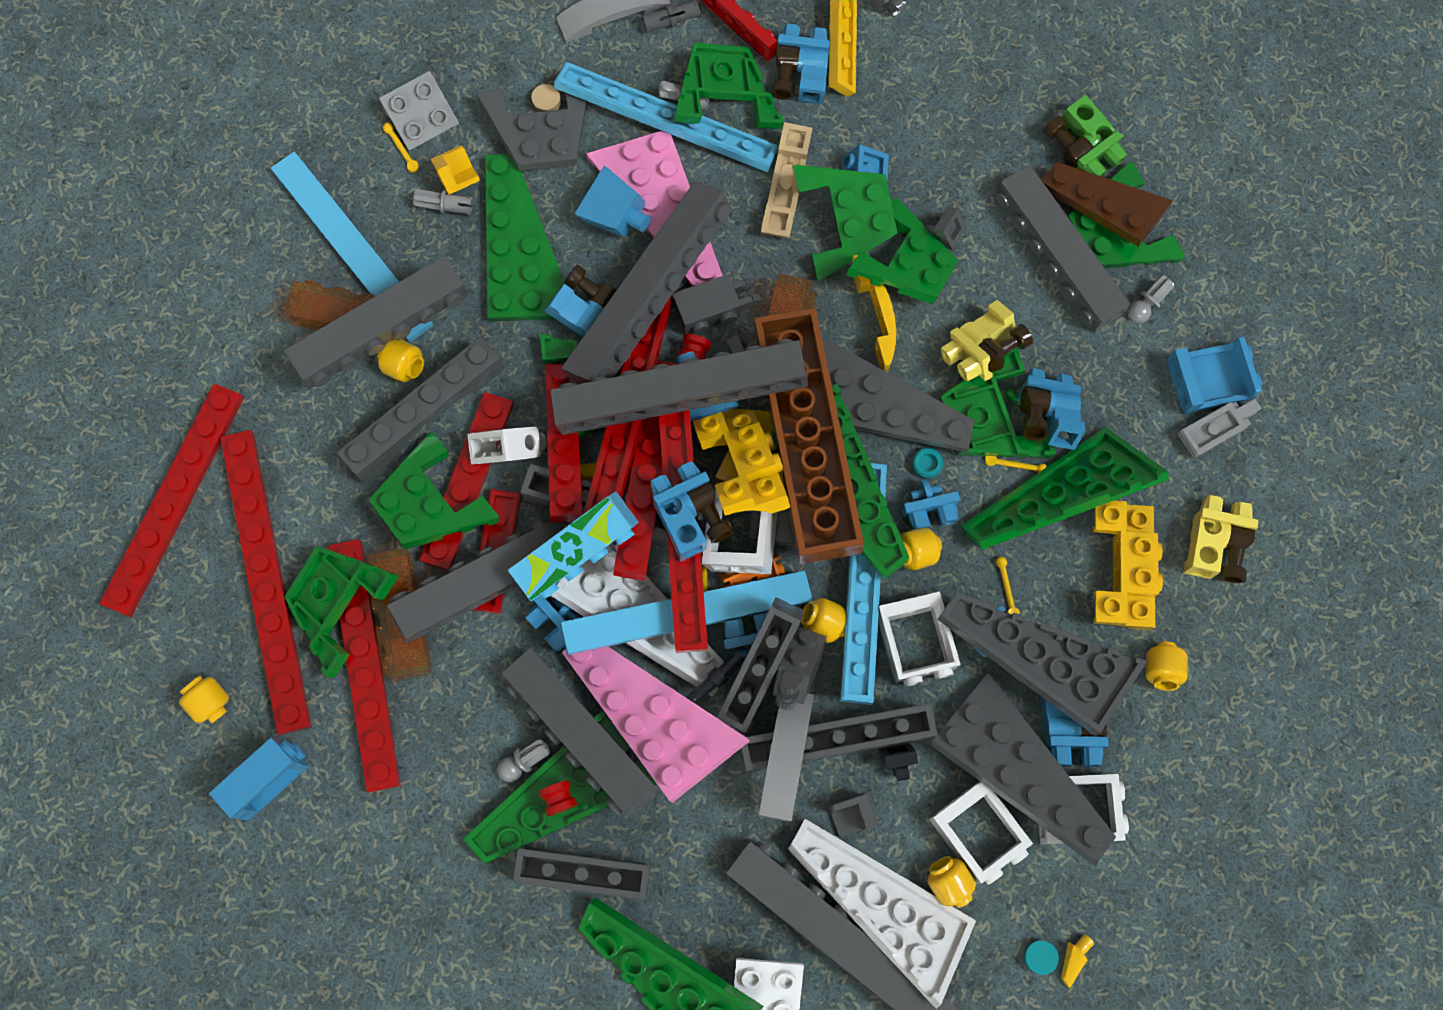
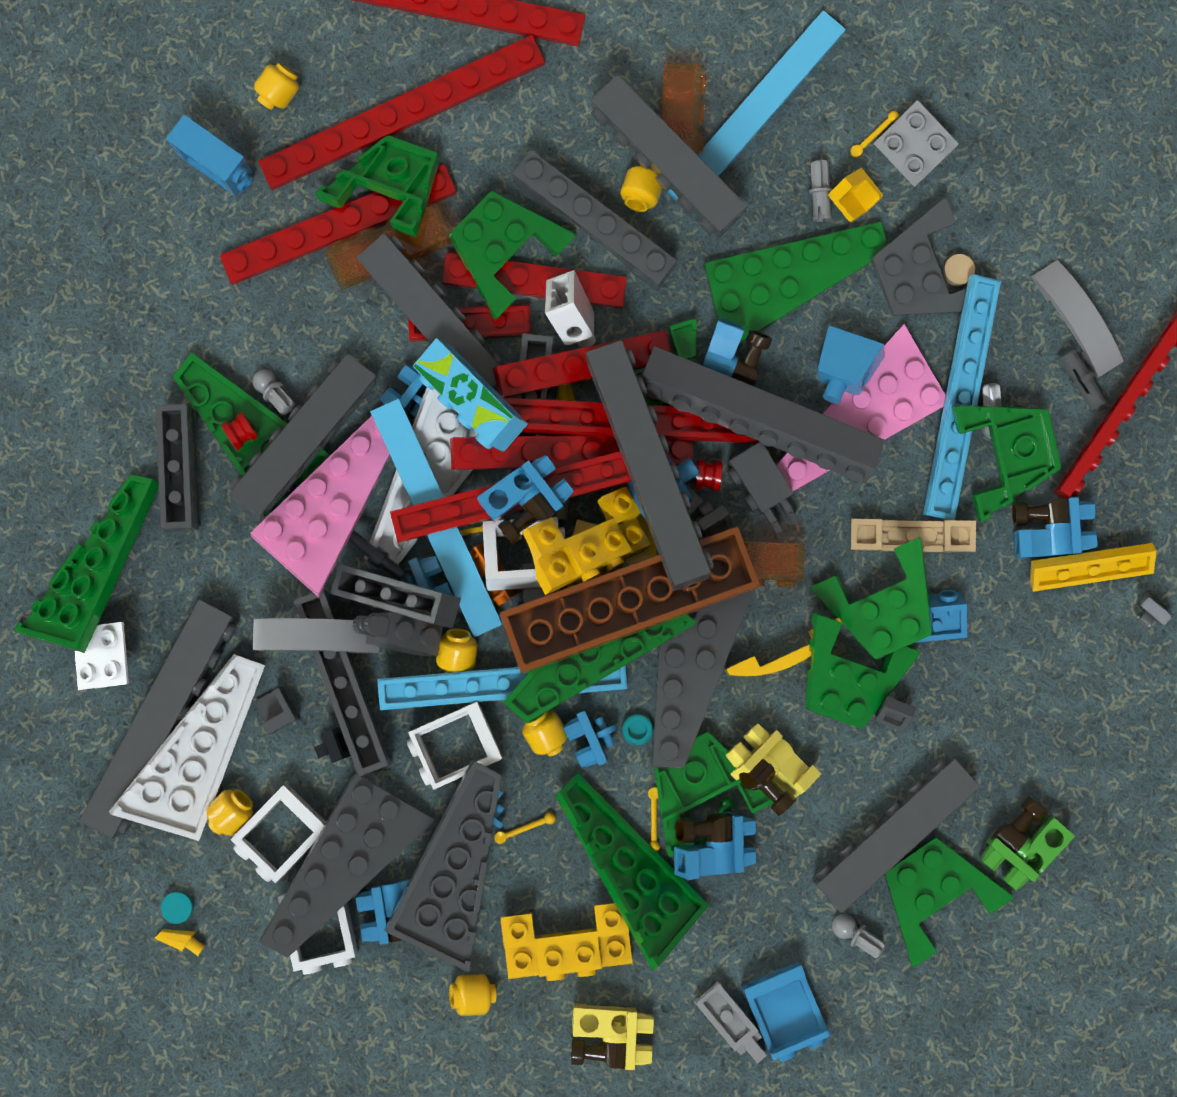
camera: 80 degrees right, 10 degrees up
reddish brown wing [1041,162,1173,247] -> none

